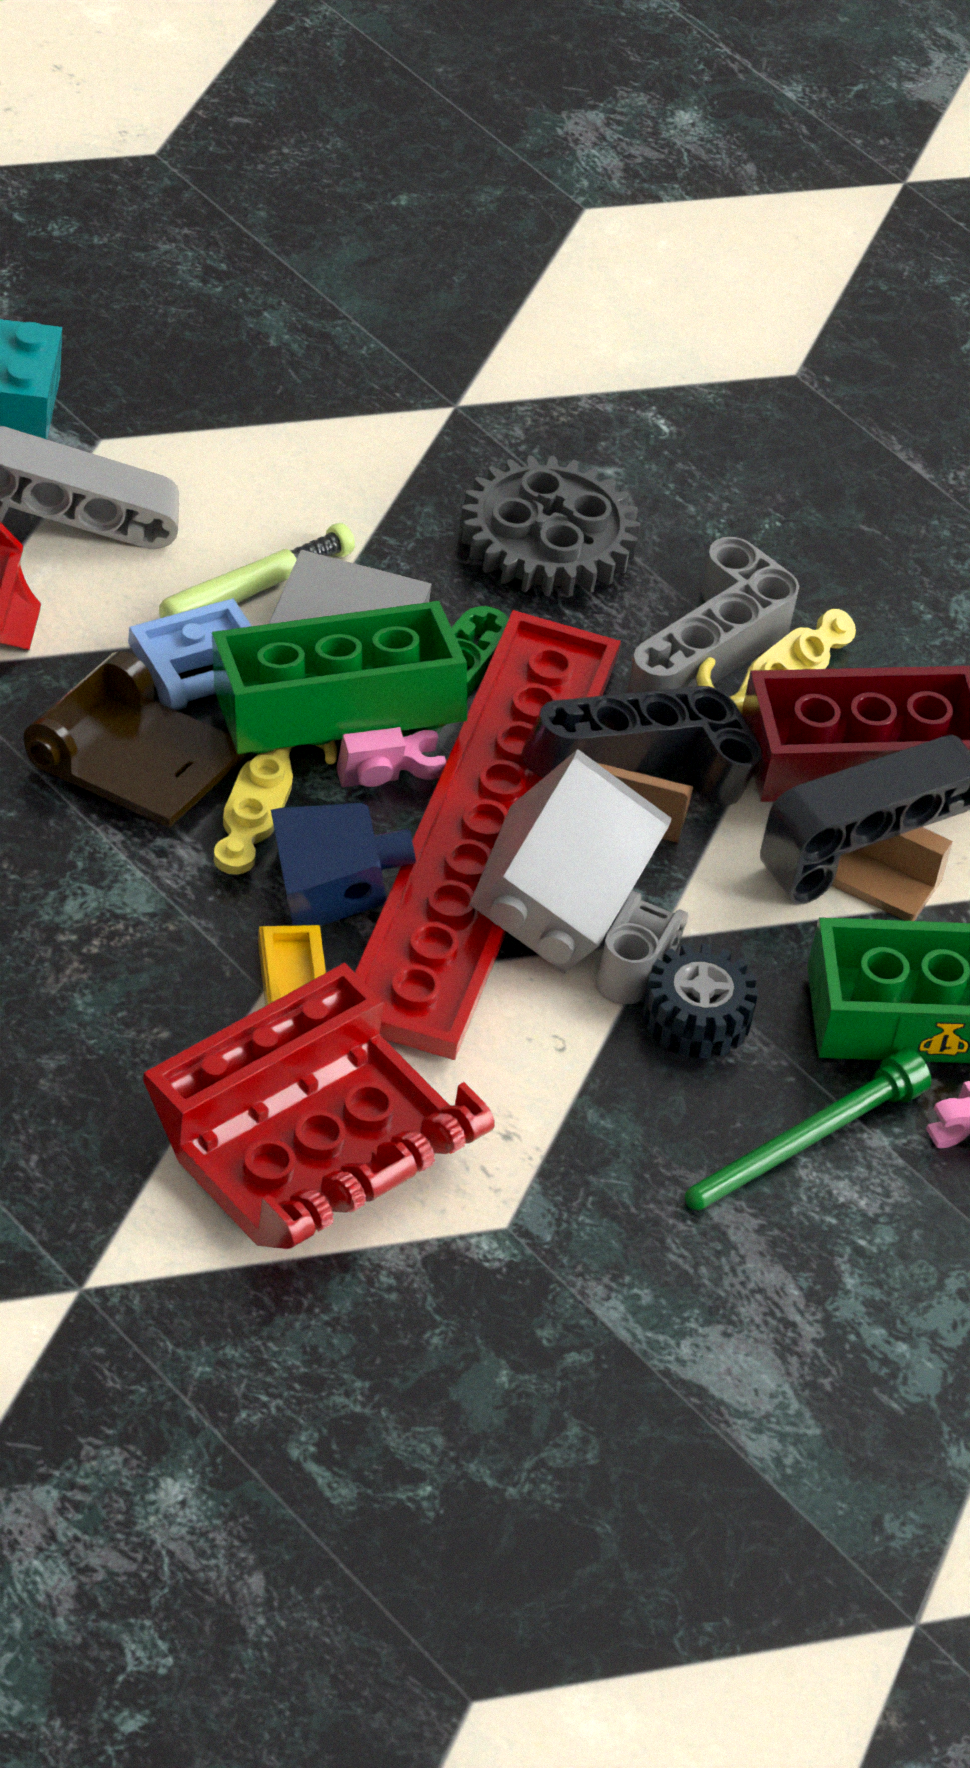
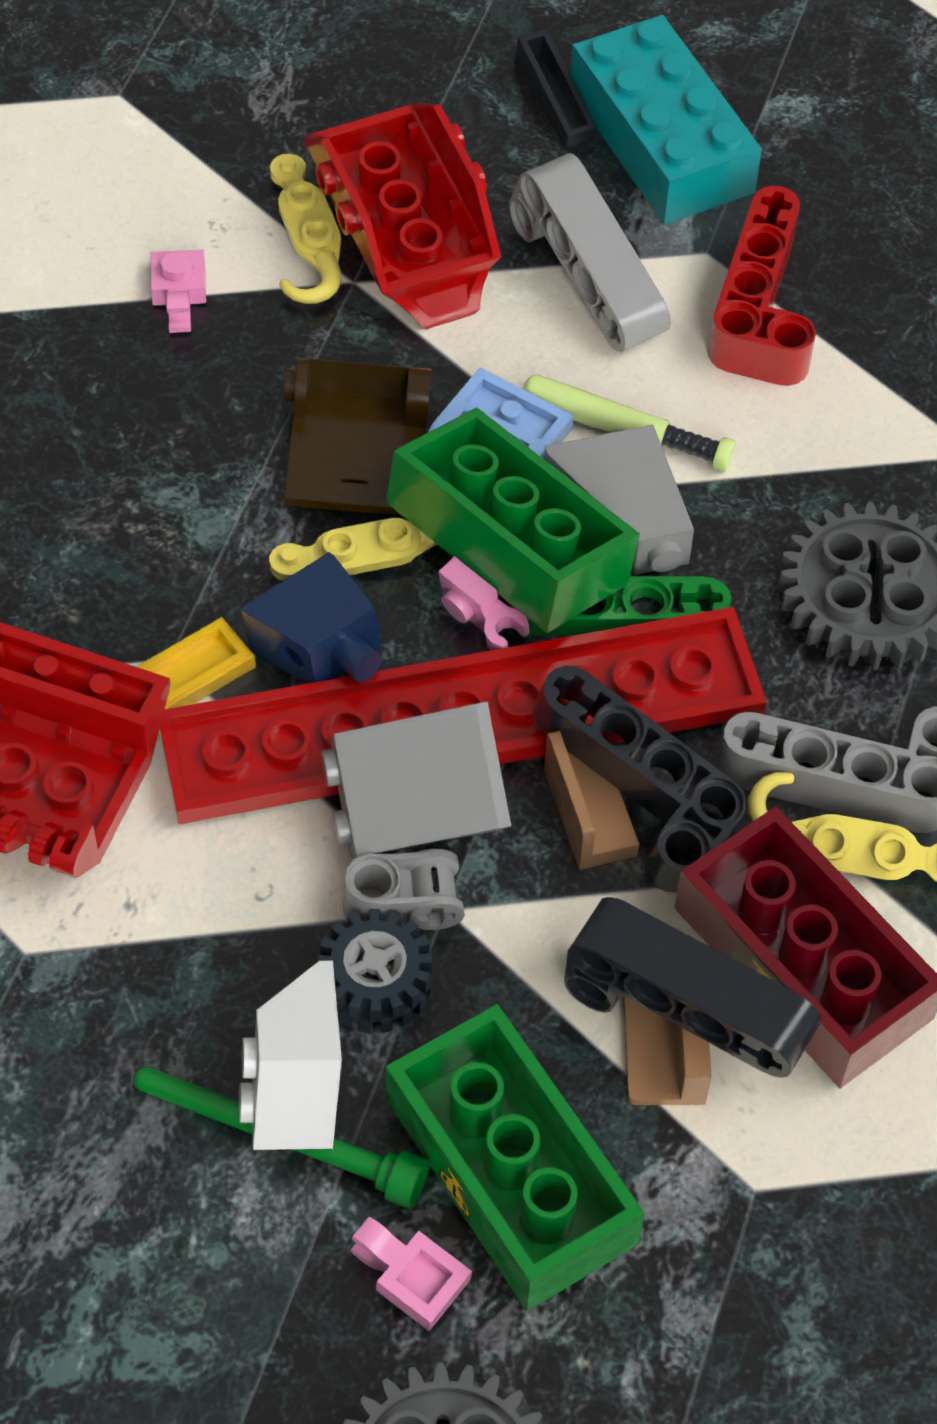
camera: 65 degrees right, 10 degrees up
none -> white slope [239,961,342,1150]
none -> red beam [708,186,816,386]

